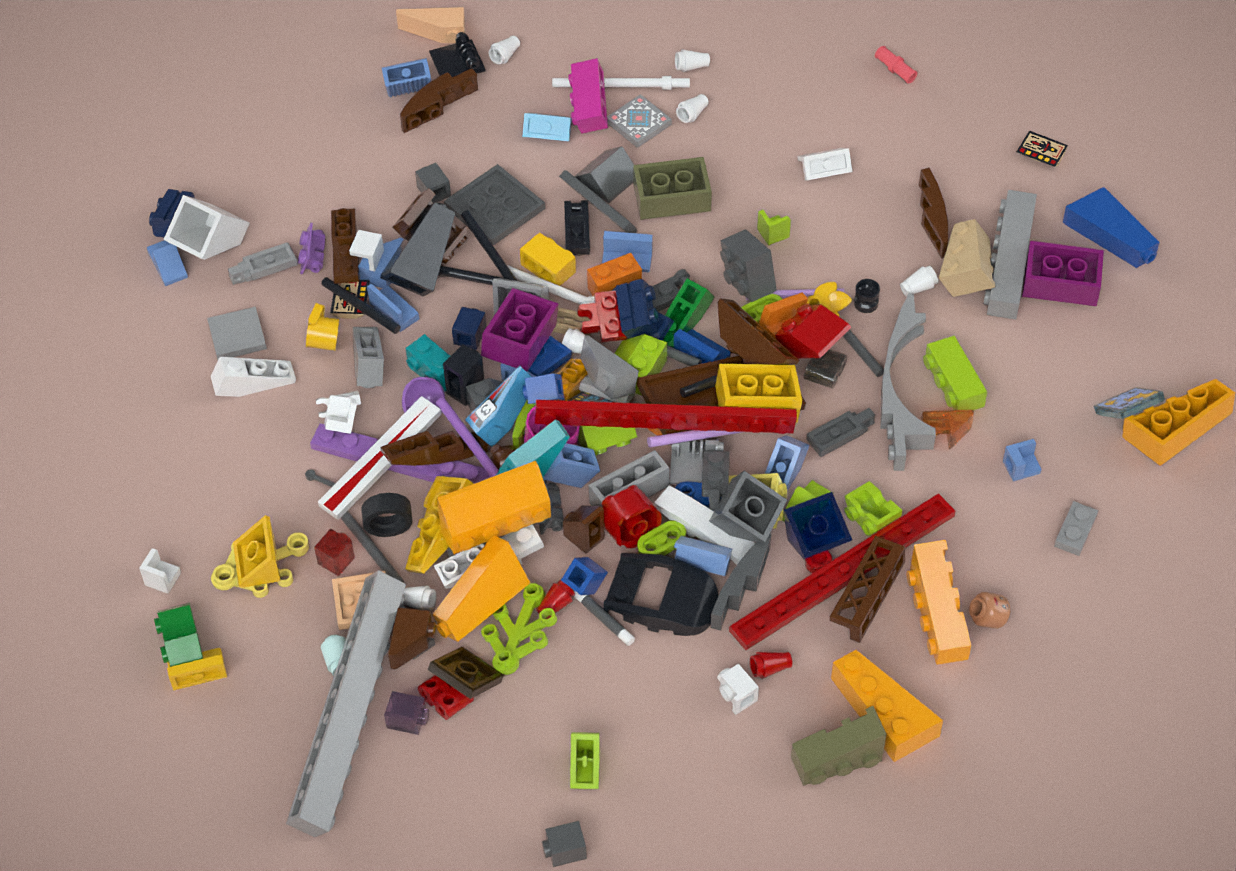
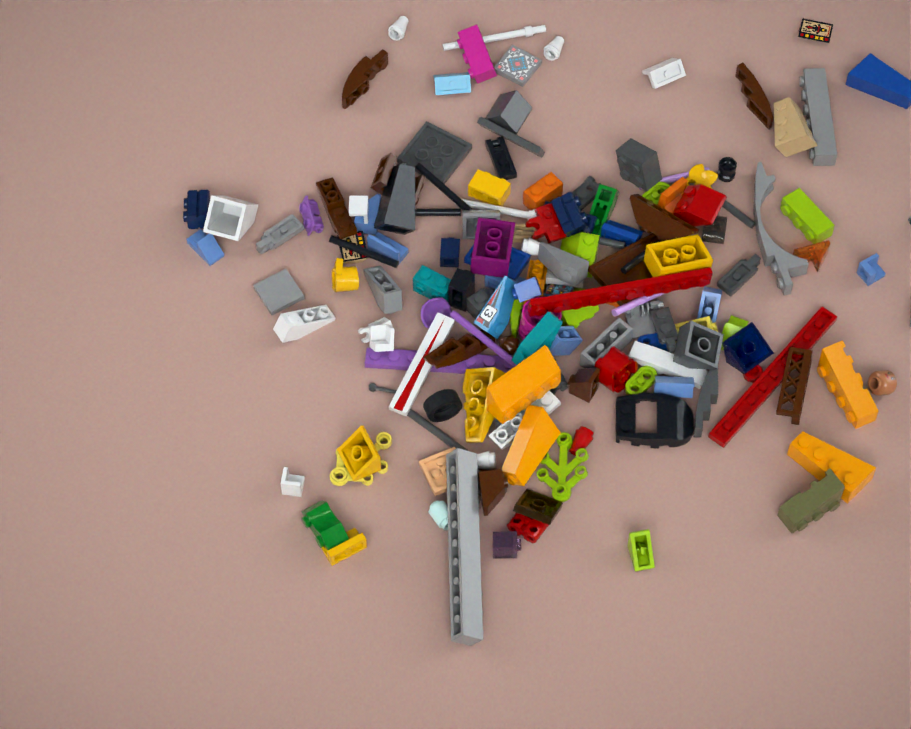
camera: 15 degrees left, 5 degrees up
clear red brick [314,528,355,576] -> none
medium blue brick [382,58,432,98] -> none
light nougat slope [396,7,465,43] -> none
dark grey brick [415,163,451,203] -> none
black hinge [429,32,486,78] -> none
dark grey brick [542,821,587,867] -> none
blue brick [561,557,608,595] -> none
dark grey bar [574,590,635,646] -> none
medium blue panel [602,231,653,272] -> none
olive brick [633,157,712,220] -> none
white cone [675,49,710,72] -> none
white brick [717,664,759,715] -> none
red cone [750,652,793,679] -> none
lime panel [757,210,791,246] -> none
lime cylinder [844,481,902,536] -> none
white cone [900,266,938,297] -> none
magenta brick [1022,241,1104,306] -> none

